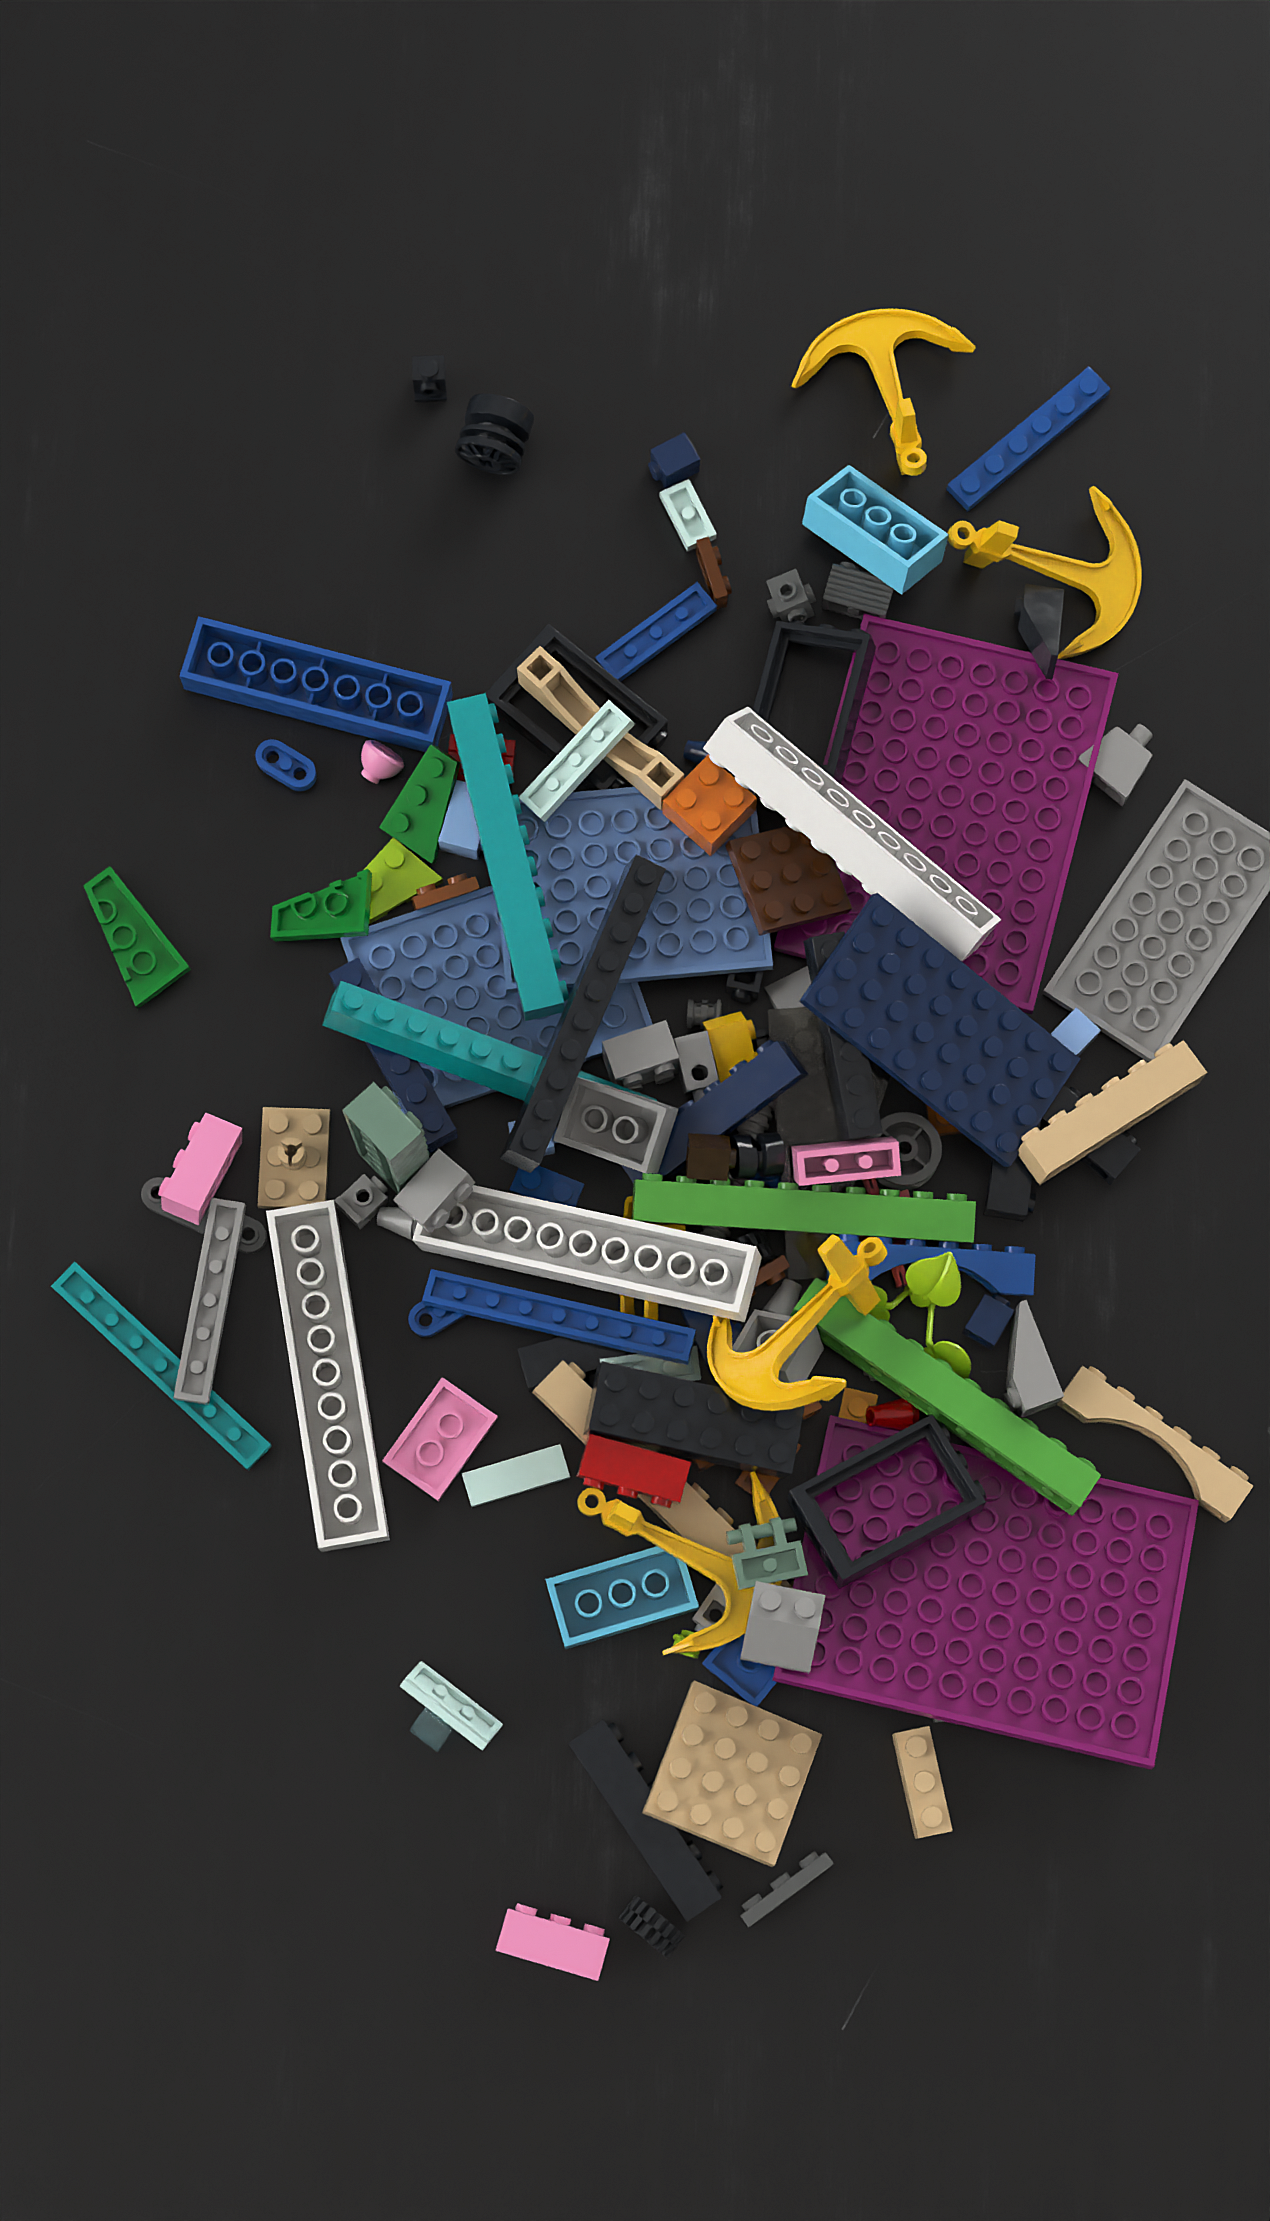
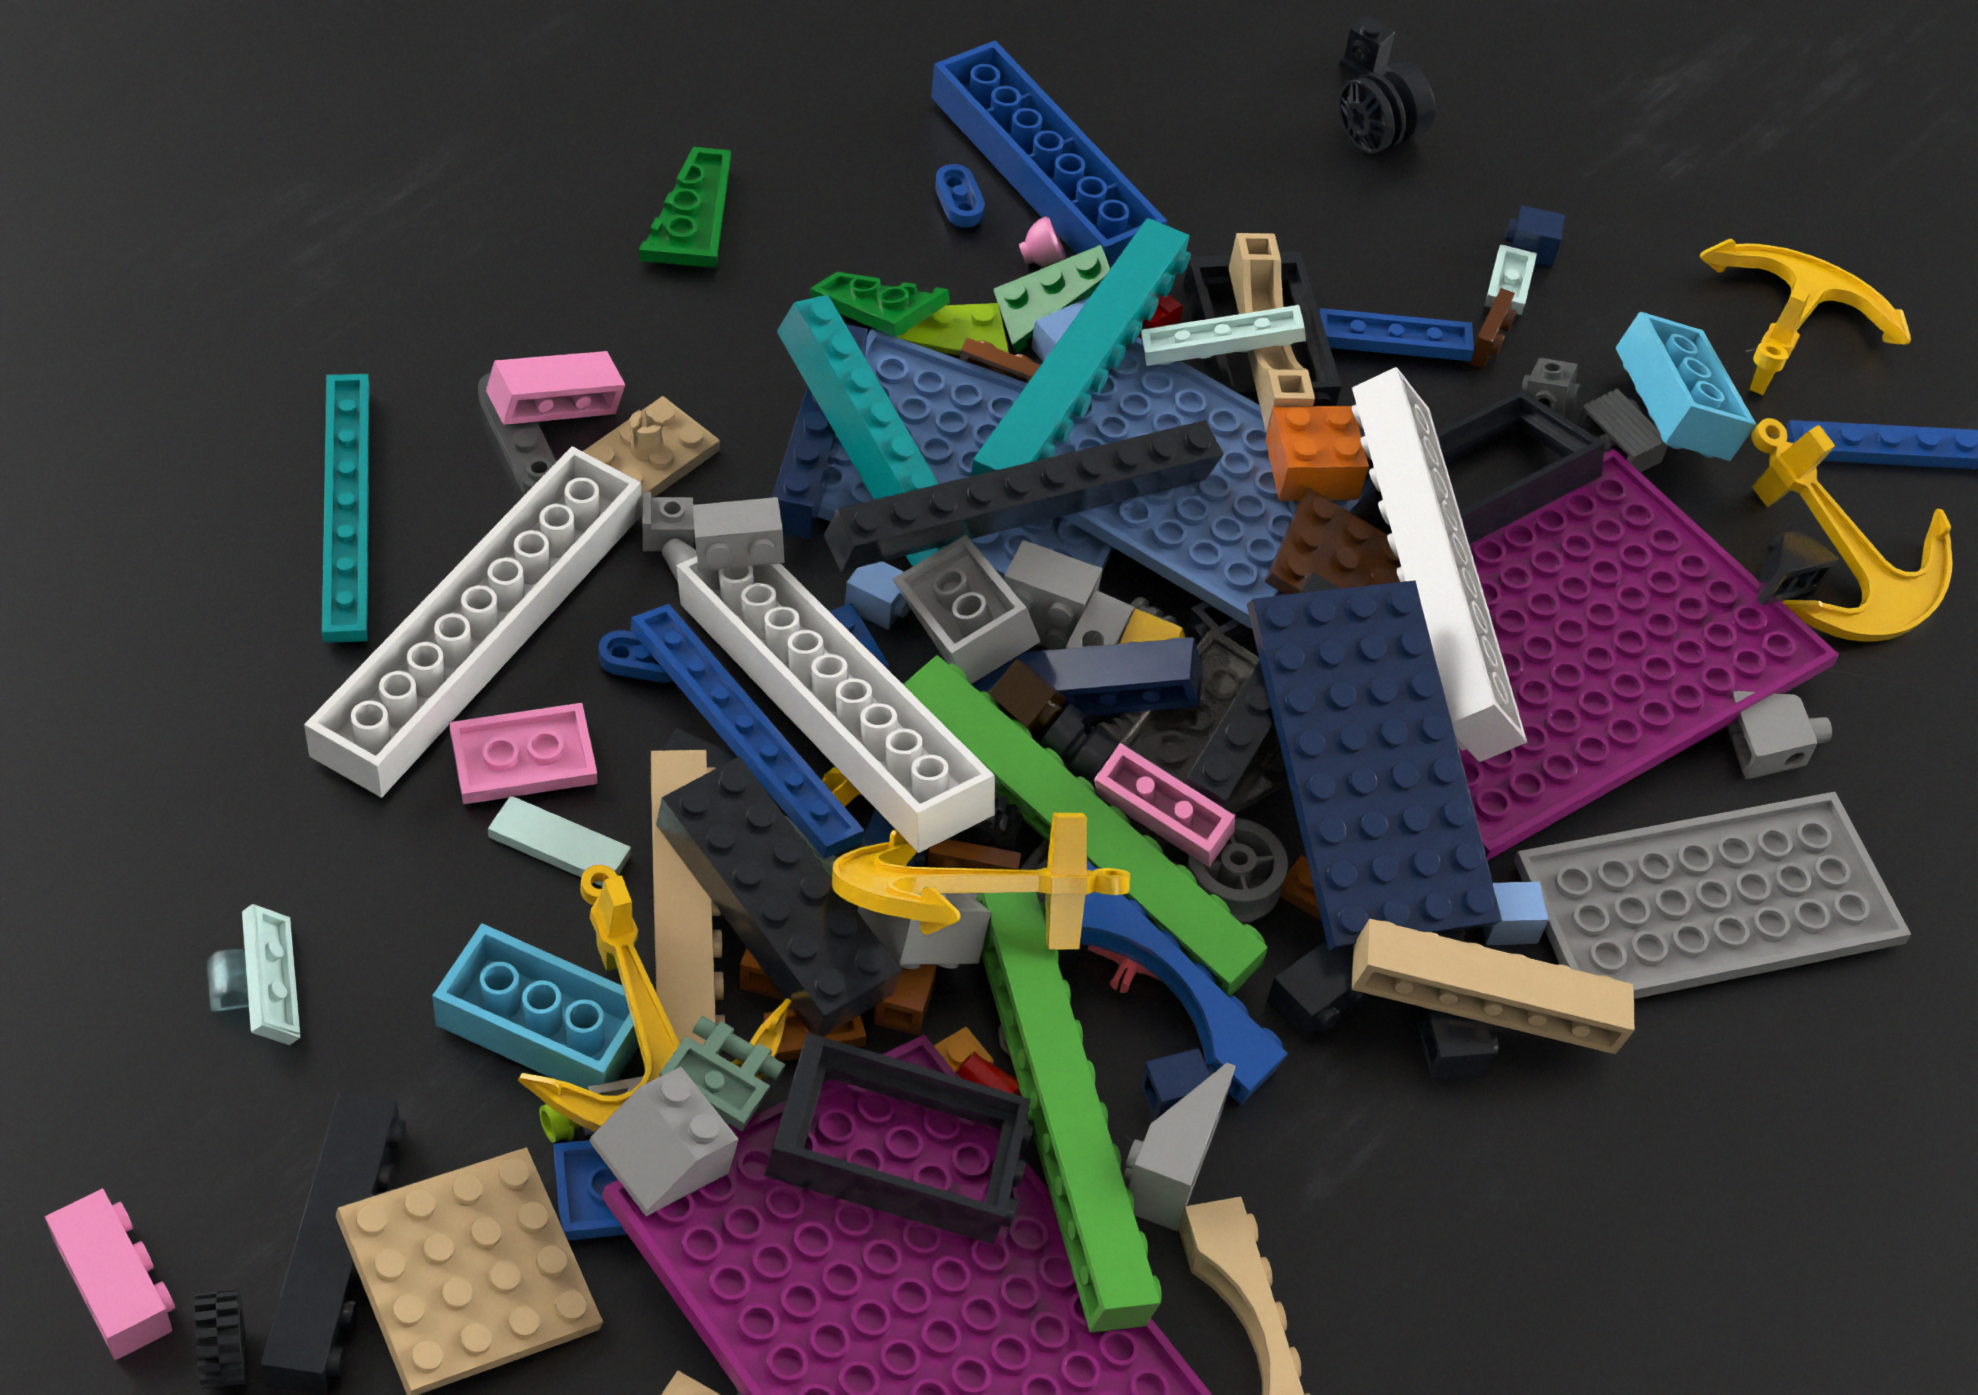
camera: 35 degrees right, 25 degrees down
light grey plate [173,1198,246,1405] -> none
sand green brick [342,1082,431,1195] -> none
red brick [577,1434,691,1508] -> none
lime plant [845,1251,971,1379] -> none

